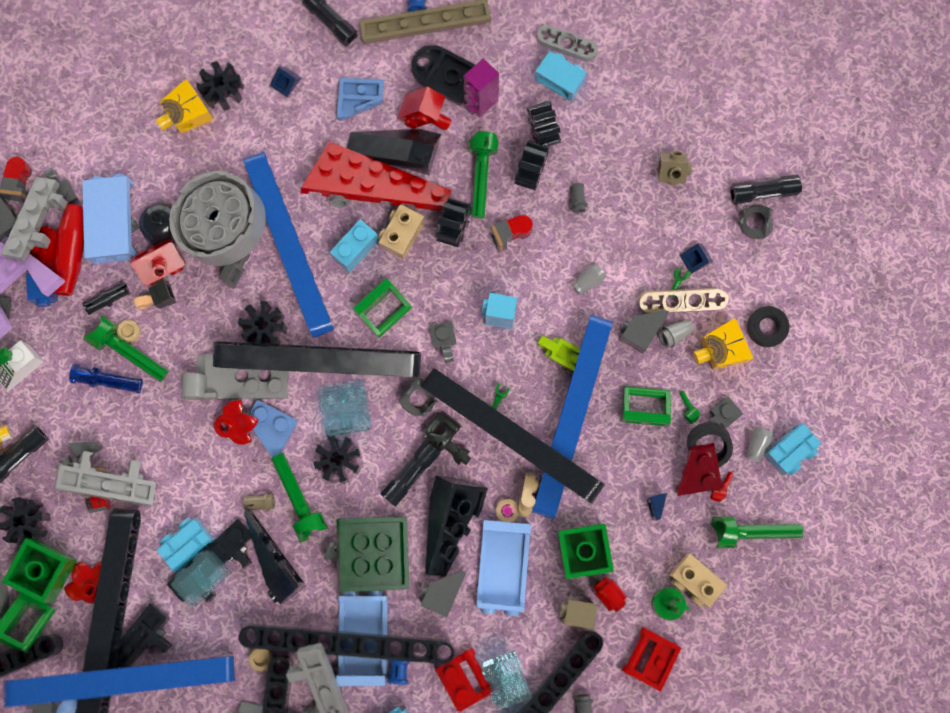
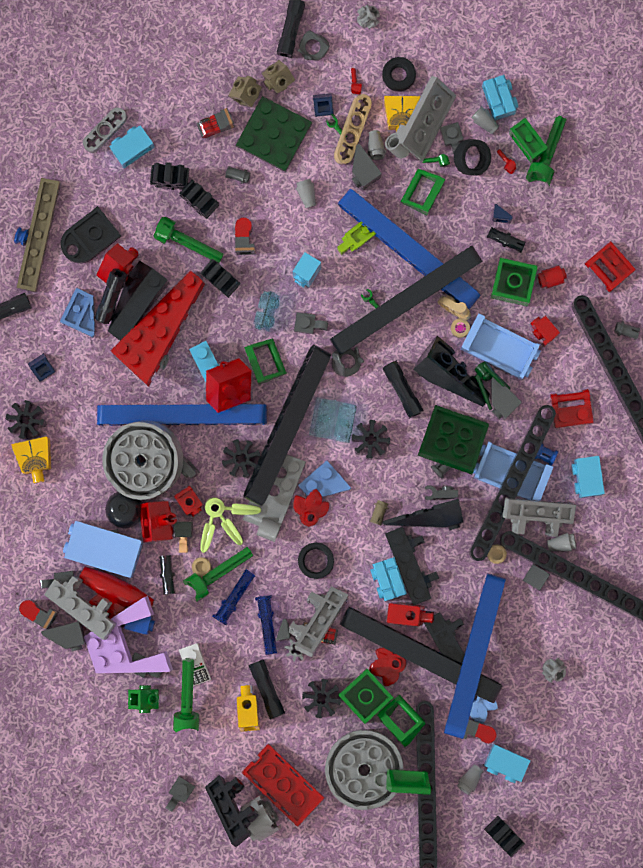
camera: 65 degrees left, 5 degrees up
clear light blue brick [170,550,232,606] -> none
green piece [271,453,329,543] -> none
tan brick [378,204,425,260] -> none
pearl dark grey piece [423,414,472,465] -> none
magenta brick [464,58,499,118] -> none
clear light blue brick [482,651,531,710] -> none
dark tan piece [558,598,598,630] -> none
green piece [651,587,690,621] -> none
tan brick [669,554,728,608] -> none
dark red wing [676,443,723,496] -> none
none -> black axle [95,269,127,324]
none -> red brick [174,485,204,517]
none -> leg [196,108,235,138]
none -> yellowish green plant [201,497,261,553]
none -> red brick [206,358,252,413]
none -> dark green plate [236,96,312,172]
none -> clear light blue hinge [253,291,279,332]
none -> clear blue pin [255,595,277,655]
none -> dark tan brick [261,60,295,94]
none -> black tyre [298,542,334,579]
none -> red hand [351,68,362,95]
none -> light grey gear [357,4,380,29]
none -> light grey hinge [385,76,456,161]
none -> red torso [387,602,434,626]
none -> dark grey plate [425,485,458,500]
none -> dark green plant [474,361,511,410]
none -> black pin [487,227,526,253]
none -> green tile [509,118,548,163]
none -> red brick [530,315,560,347]

